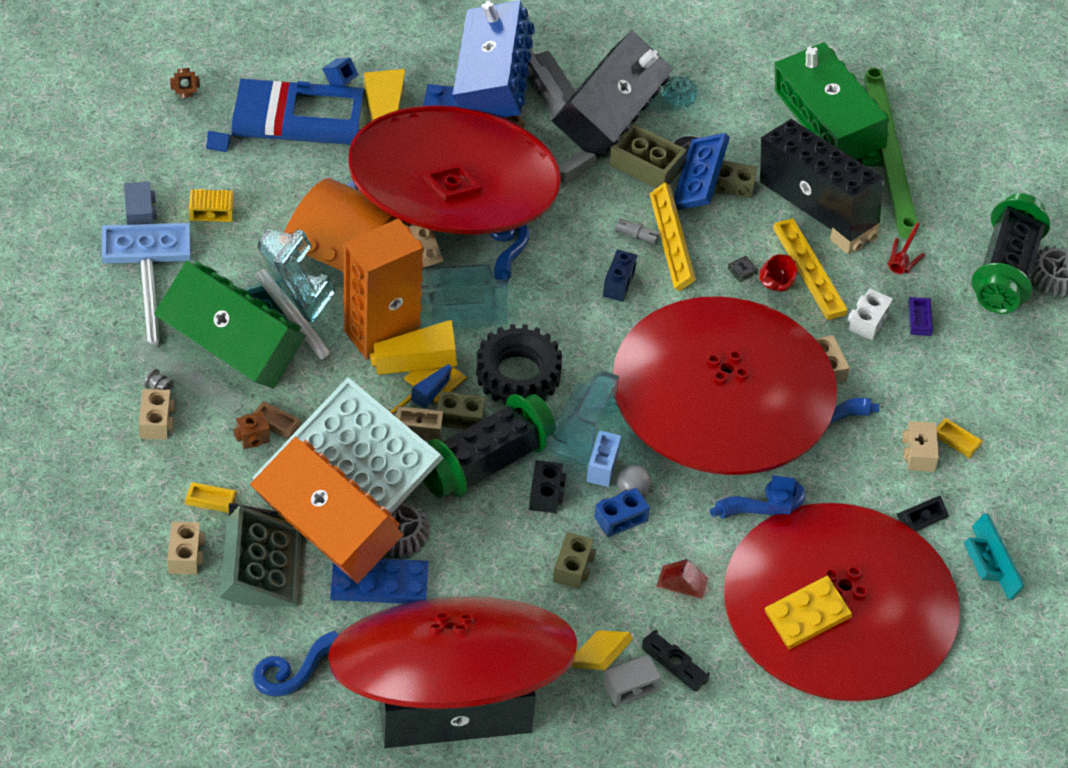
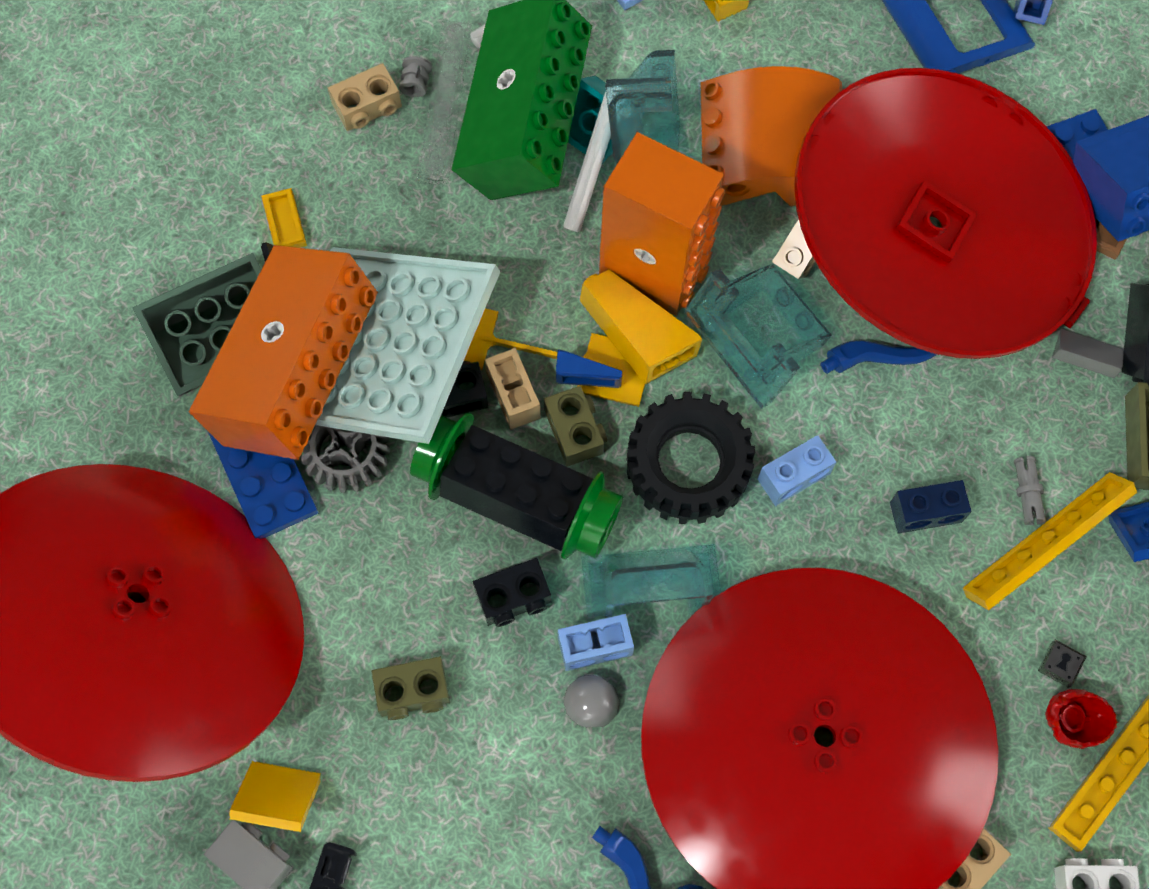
camera: 65 degrees right, 20 degrees up
tan brick [168,521,205,574] -> none
dark orange brick [233,411,270,449] -> none
medium nougat tile [253,401,301,439] -> none
blue plant [253,630,340,697] -> none
yellow slope [363,69,405,121] -> none
blue brick [594,488,650,537] -> none
clear red slope [656,559,708,599] -> none
none -> light blue brick [757,435,836,506]

